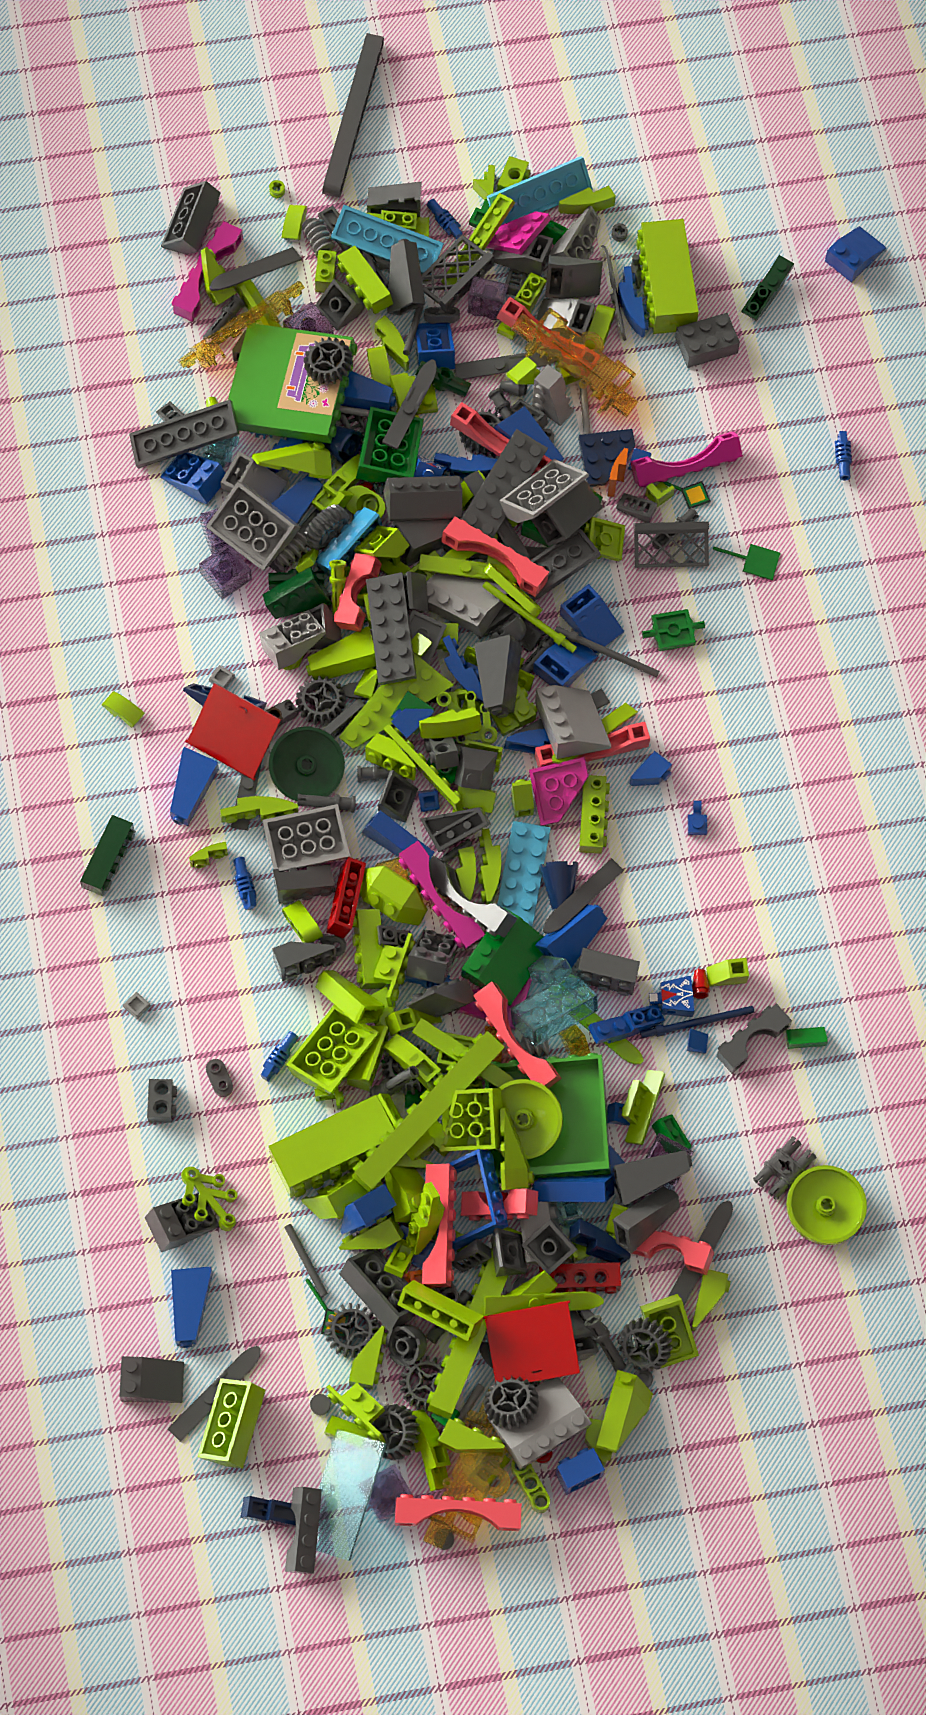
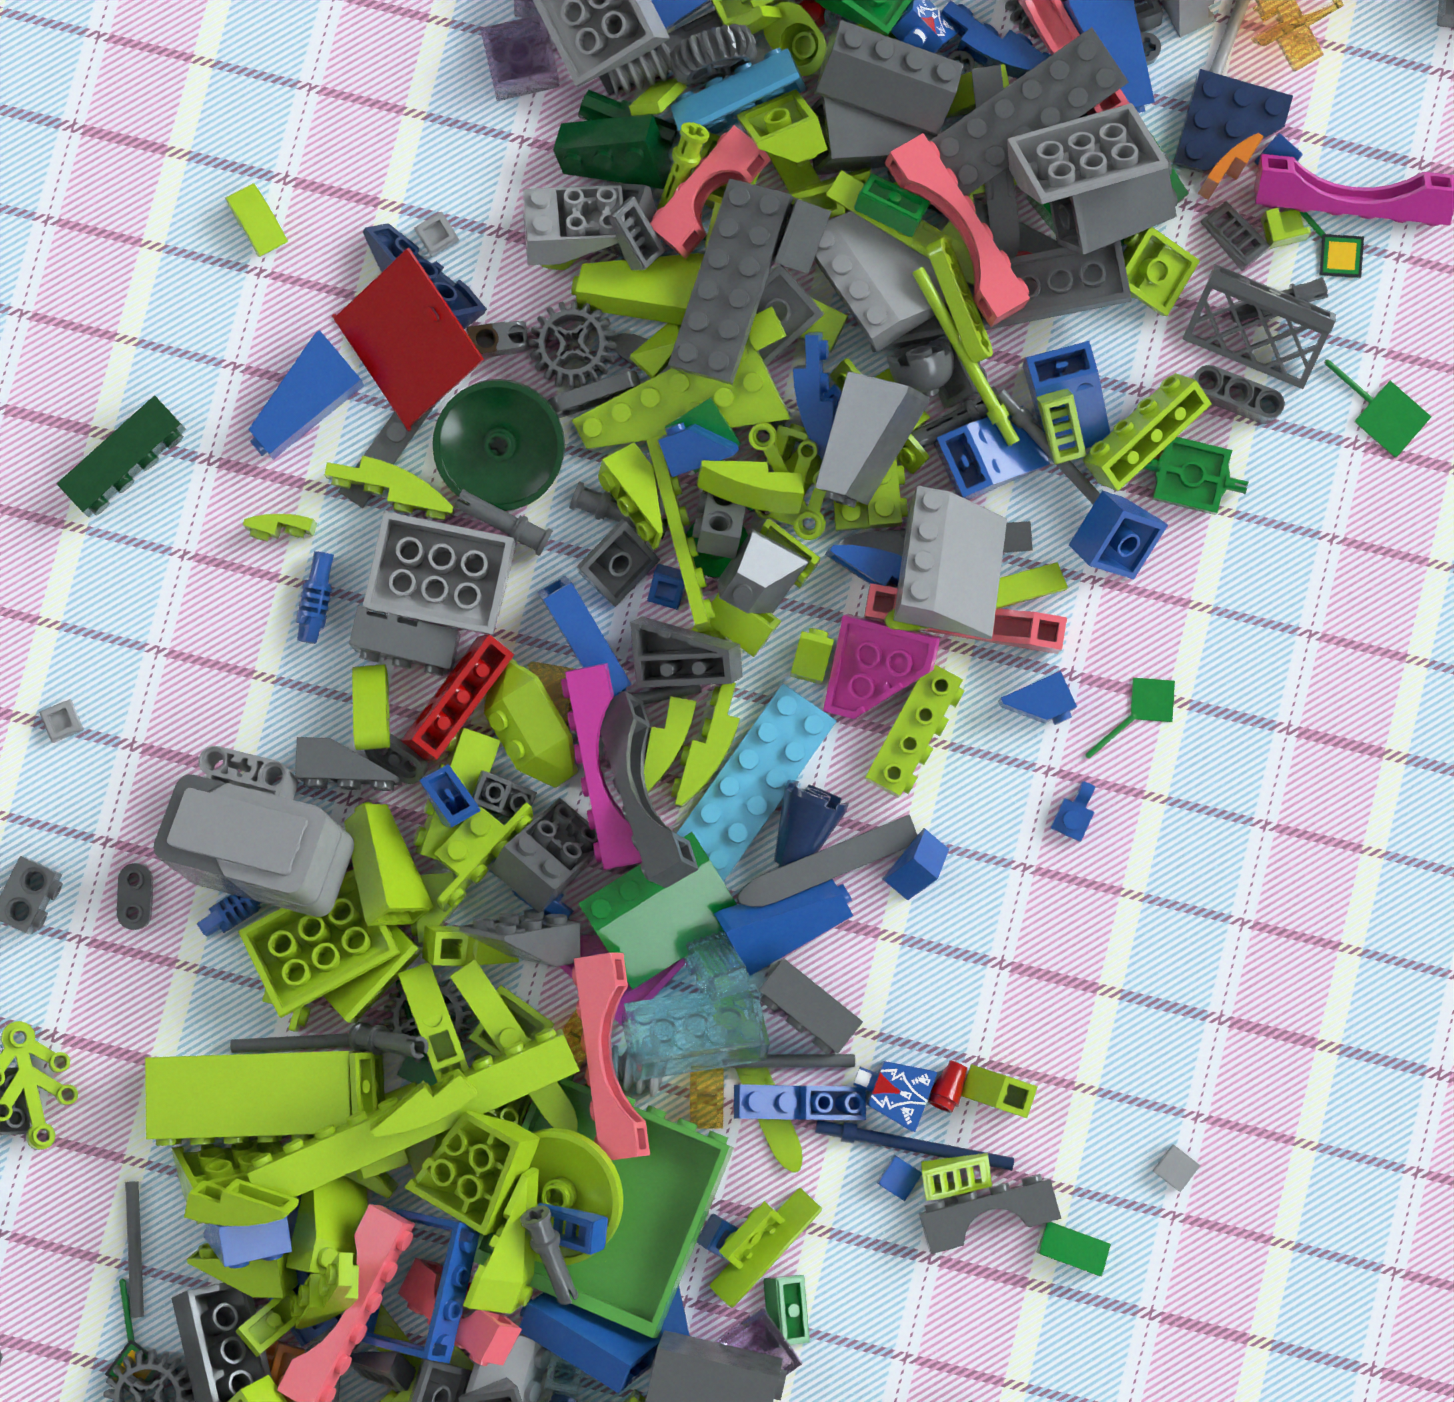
camera: 25 degrees right, 15 degrees up
none -> light grey piece [153,746,354,917]
none -> lime slope [184,1178,299,1226]
none -> lime slope [370,1069,478,1137]
none -> blue slope [419,764,480,827]
none -> dark grey pin [520,1206,578,1305]
none -> blue slope [537,1203,608,1255]
none -> dark grey slope [609,196,666,270]
none -> dark grey bar [721,1054,855,1068]
none -> green slope [854,173,930,237]
none -> blue slope [882,828,949,900]
none -> lime slope [921,1153,992,1201]
none -> lime slope [1037,389,1086,465]
none -> blue slope [1069,490,1168,580]
none -> lime brick [1082,373,1212,491]
none -> green piece [1085,677,1175,759]
none -> light grey tile [1153,1144,1201,1192]
none -> dark grey beam [1192,365,1285,424]

